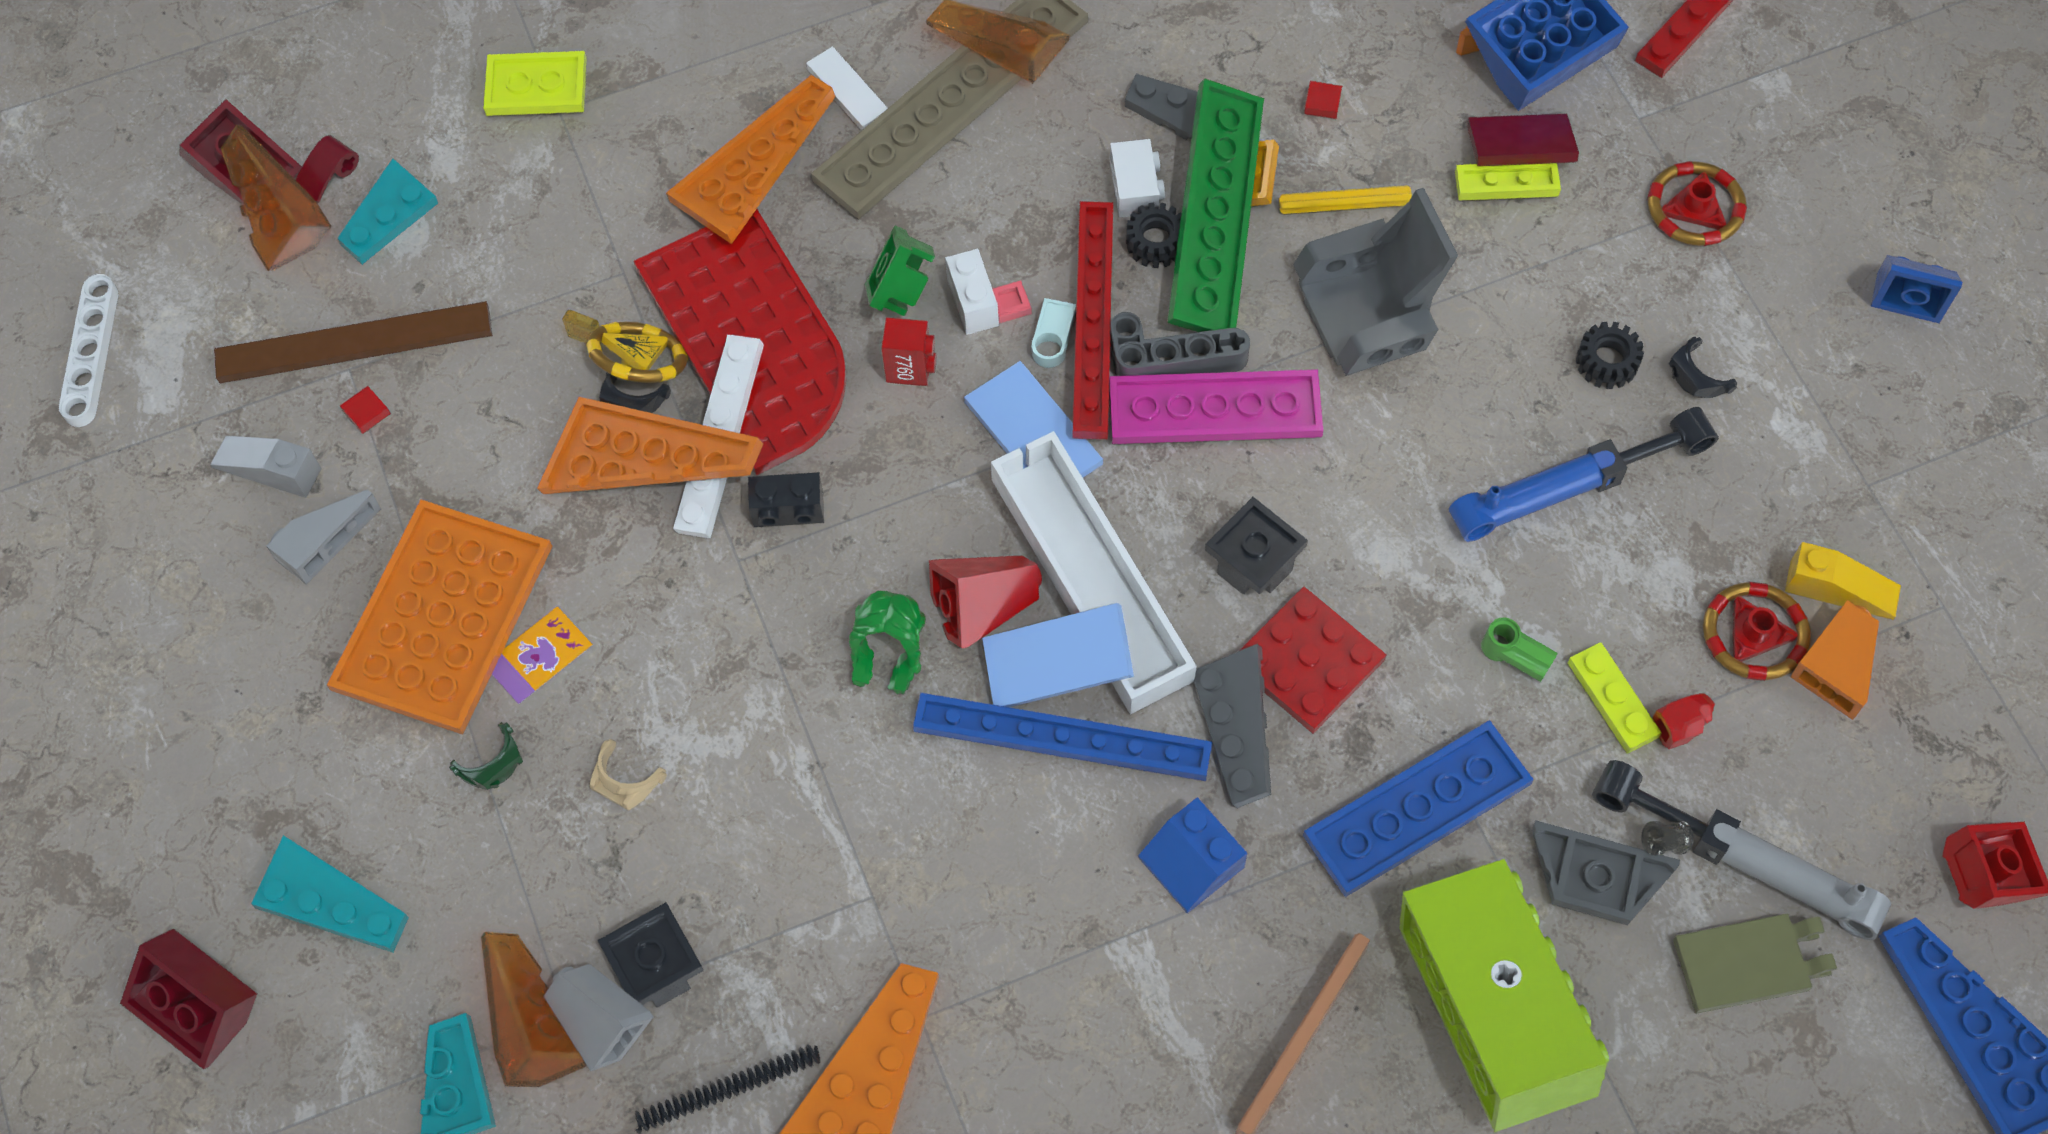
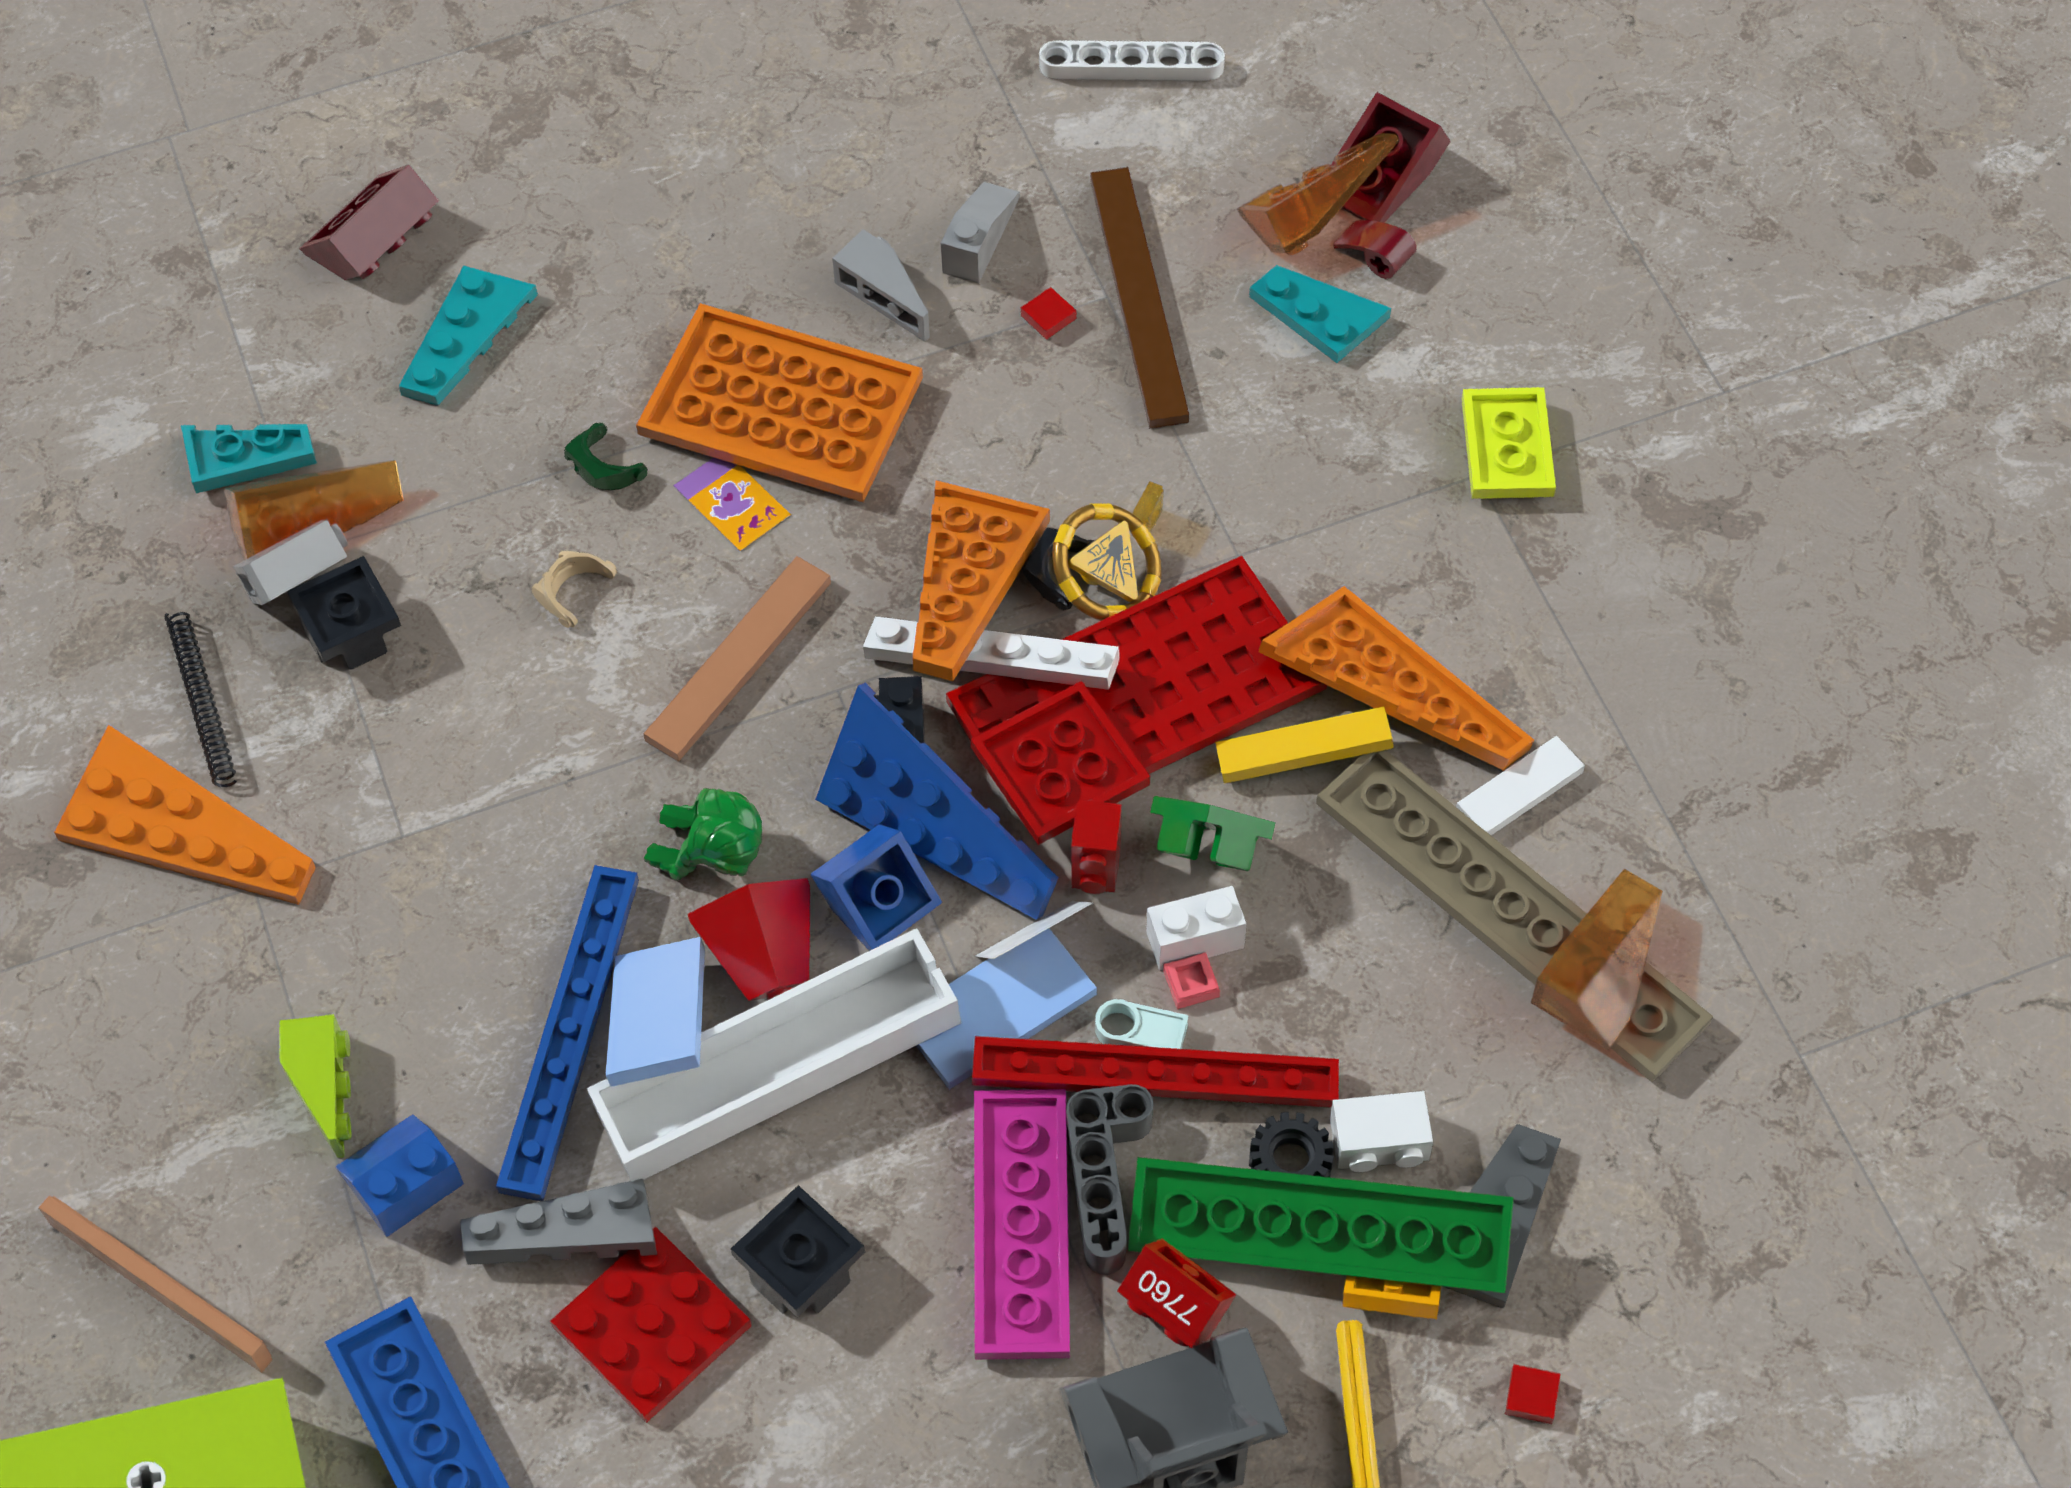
camera: 90 degrees right, 5 degrees down
none -> lime slope [279,1014,352,1158]
none -> nougat tile [643,556,831,762]
none -> blue slope [810,824,943,951]
none -> blue wing [815,682,1059,920]
none -> red plate [971,681,1151,845]
none -> white sticker [975,901,1093,959]
none -> red brick [1117,1239,1237,1348]
none -> yellow tile [1215,706,1394,784]

